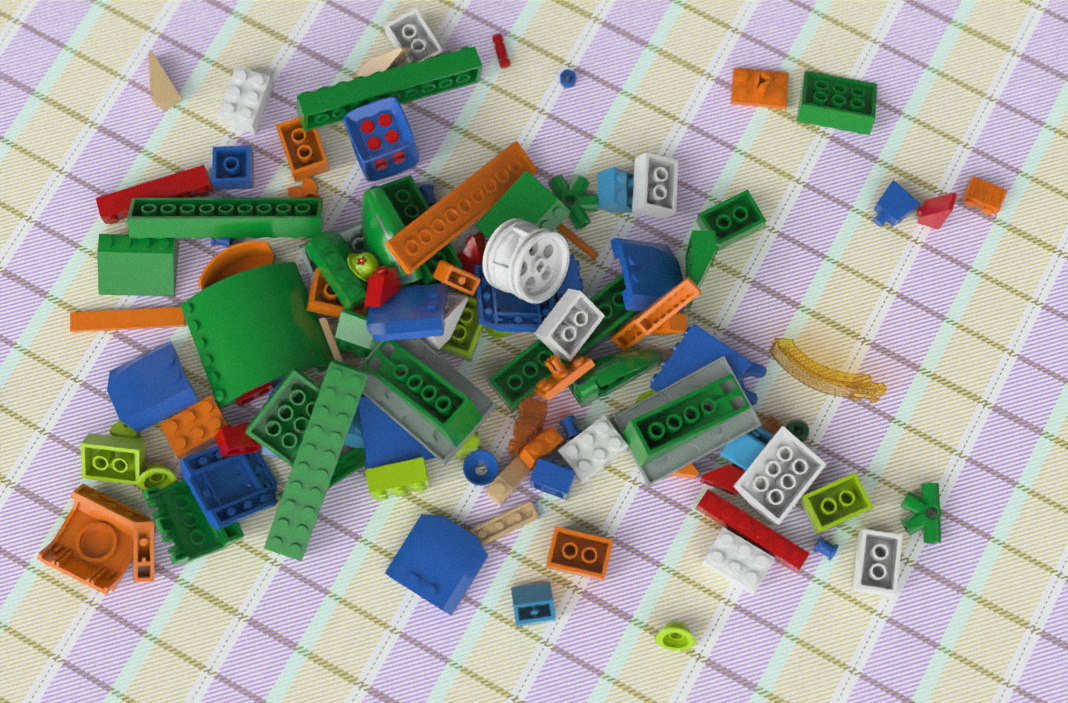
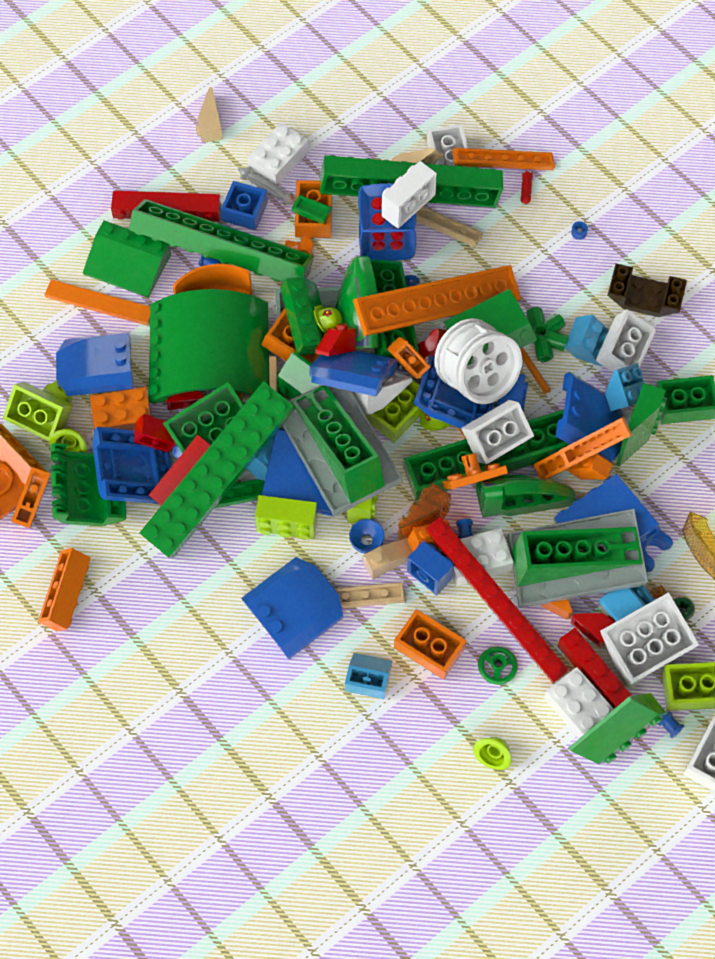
camera: 20 degrees right, 10 degrees down
none -> orange brick [38,548,91,632]
none -> red tile [149,435,211,506]
none -> light grey wheel [238,166,295,205]
none -> green tile [291,195,332,224]
none -> white brick [382,161,437,229]
none -> tan tile [416,206,483,247]
none -> red plate [425,516,569,684]
none -> orange tile [452,148,555,170]
none -> green piece [478,646,518,685]
none -> green slope [568,693,666,764]
none -> dark azure slope [605,363,644,411]
none -> dark brown slope [607,263,687,317]

